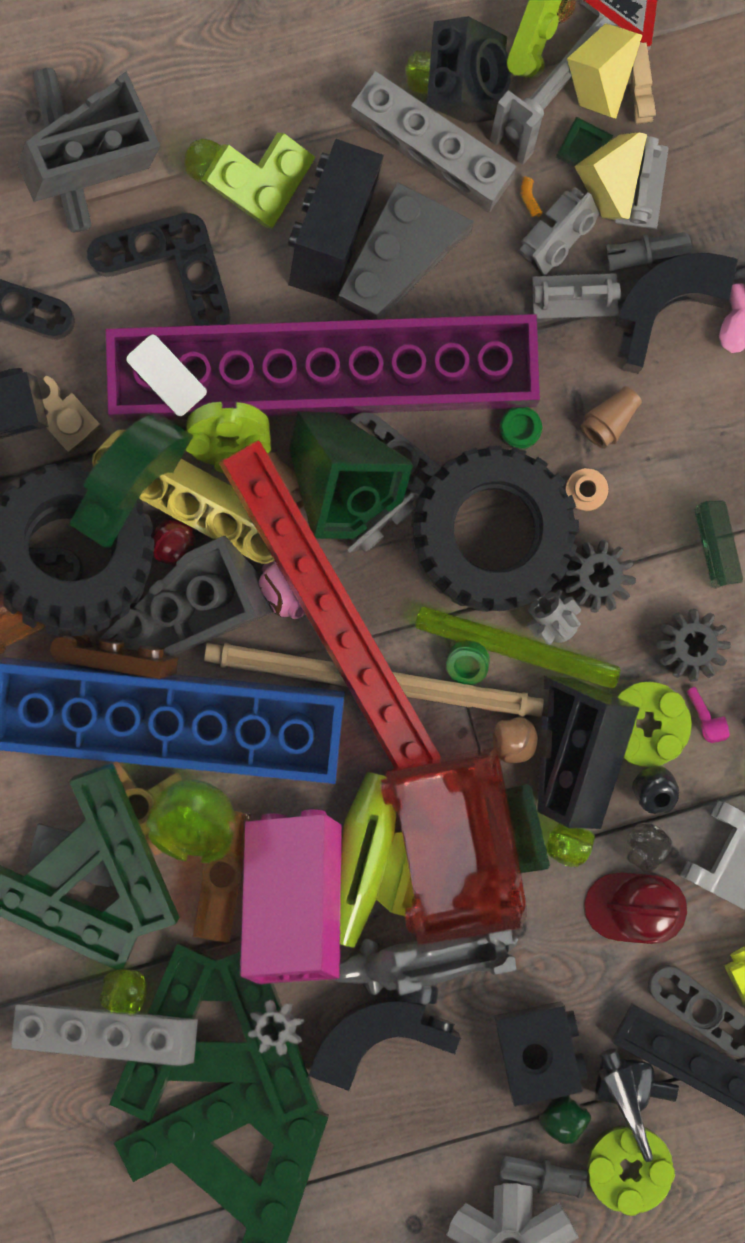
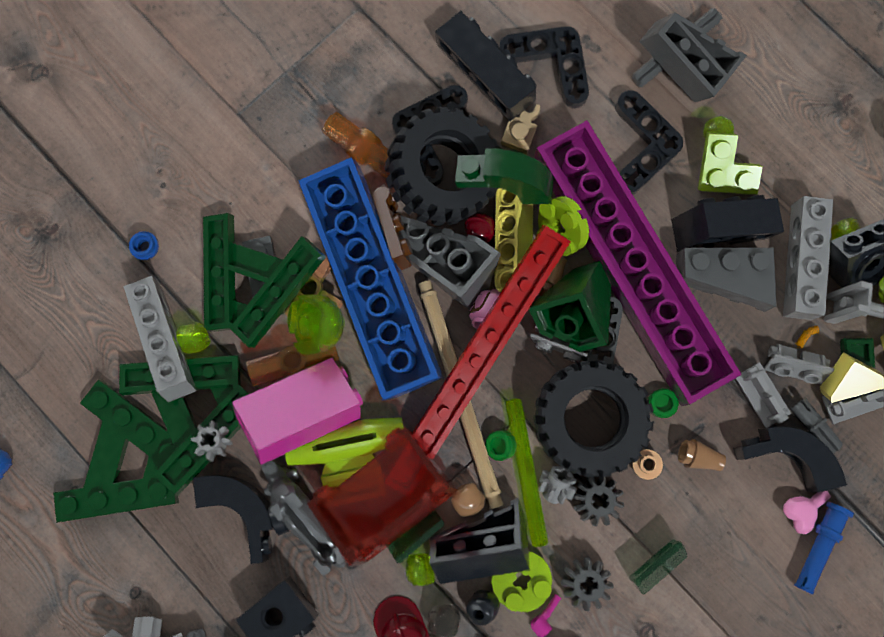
camera: 70 degrees right, 5 degrees down
white sticker [127,335,207,416] -> none

